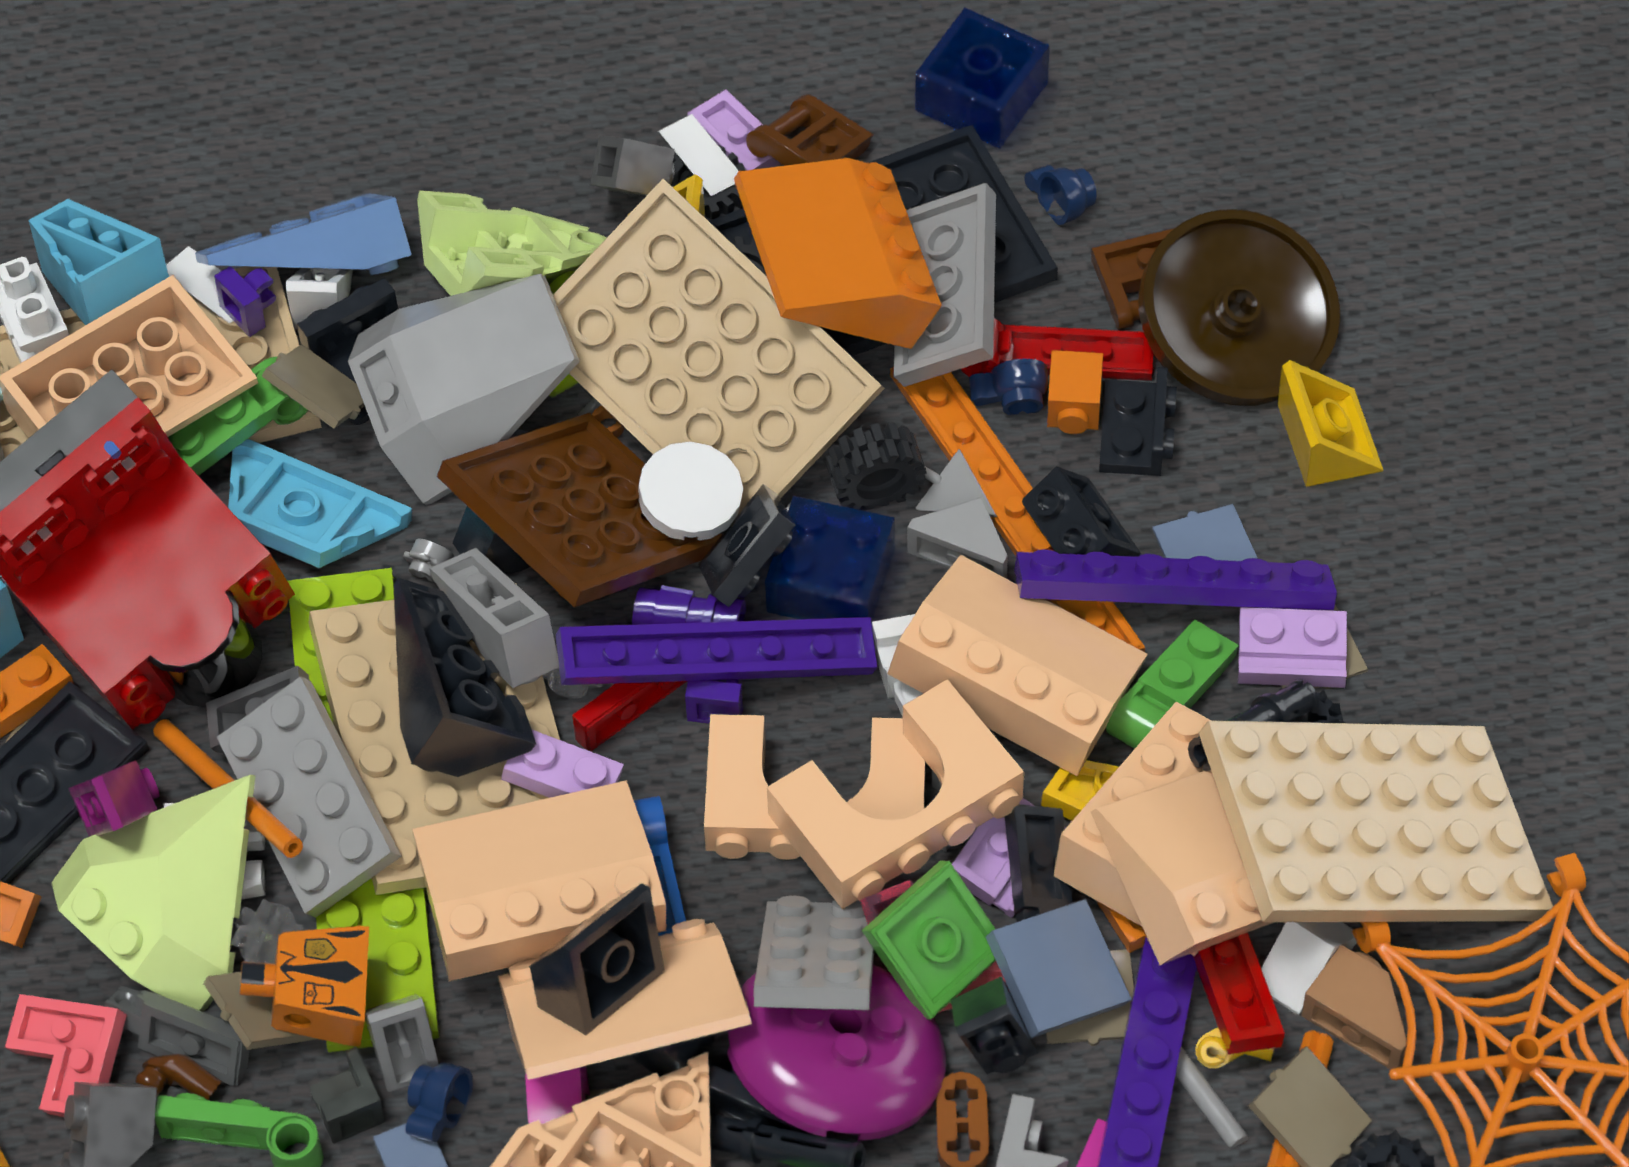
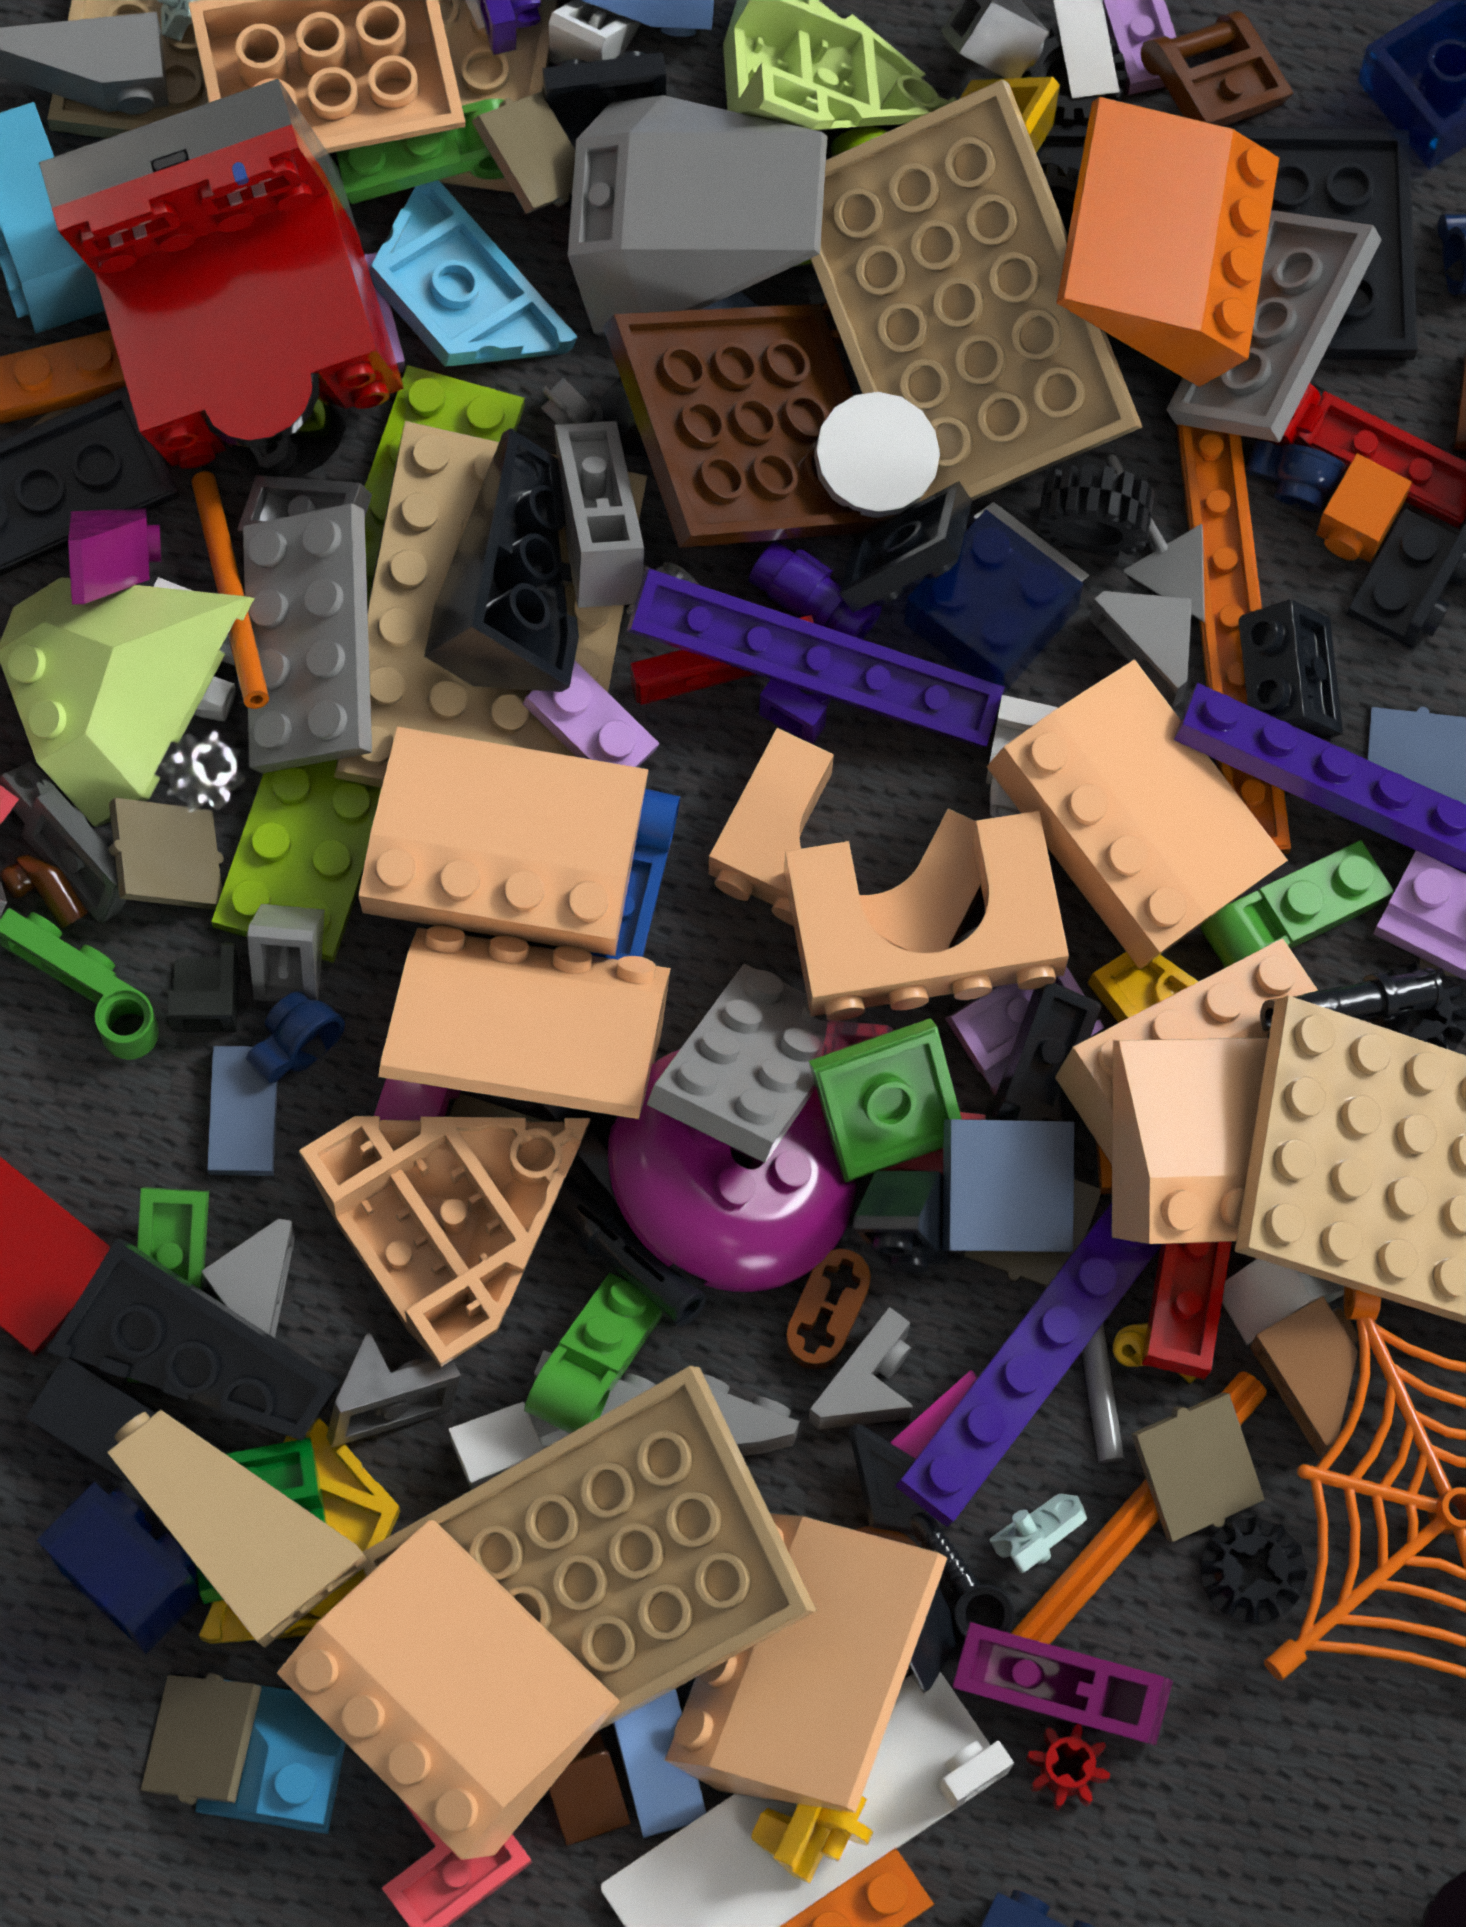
camera: 20 degrees right, 15 degrees up
orange torso [240,926,369,1047] -> none
black slope [530,883,665,1035] -> none

